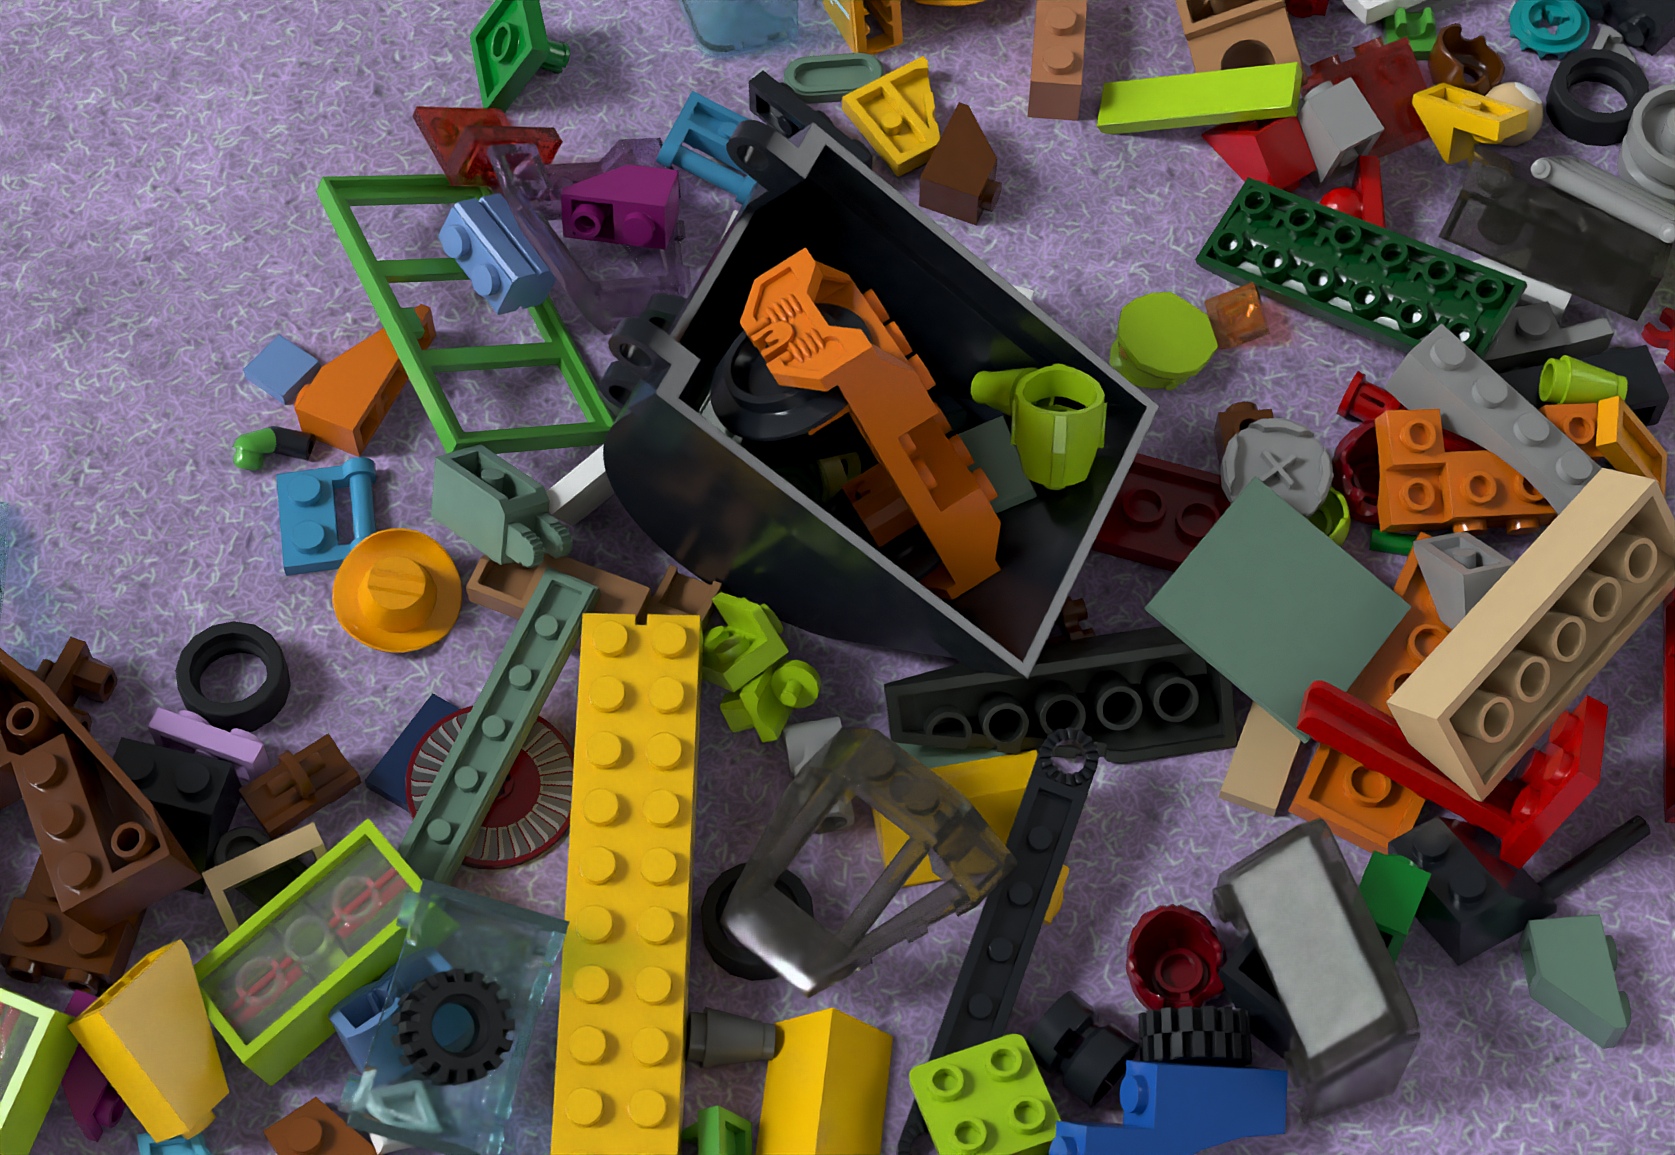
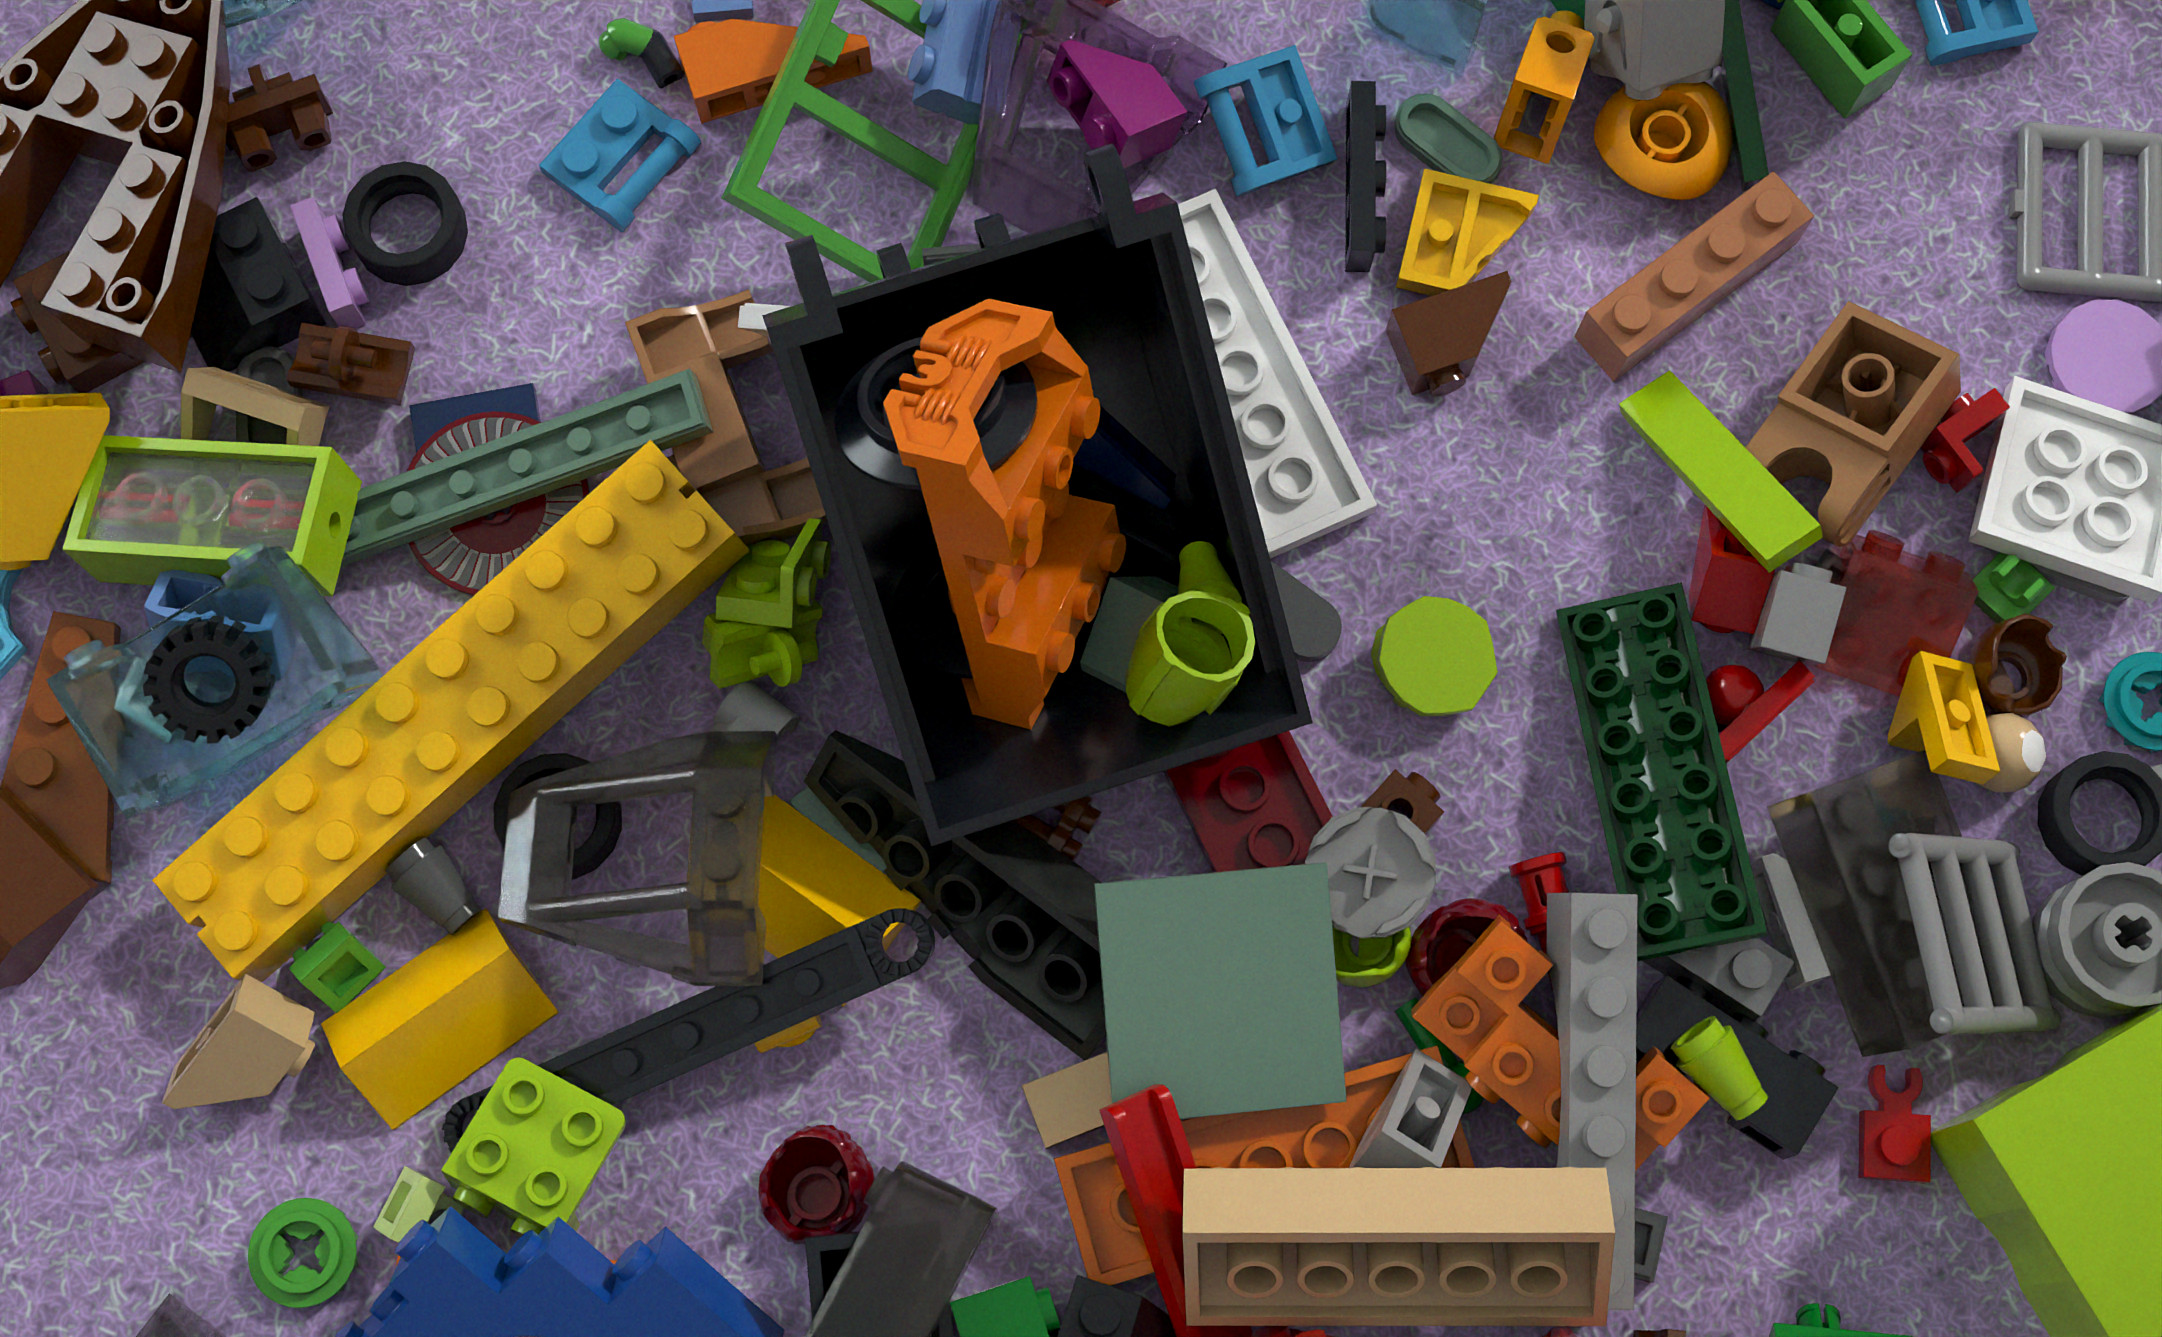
camera: 45 degrees right, 15 degrees up
light orange hat [332,528,462,653] -> none
sand green hinge [431,444,573,568] -> none
black wheel [1026,990,1140,1108] -> none
black tyre [1138,1006,1252,1066] -> none
clear orange tile [1204,282,1270,350] -> none
light grey tile [1561,318,1614,358] -> none
light orange tile [1596,396,1667,498] -> none

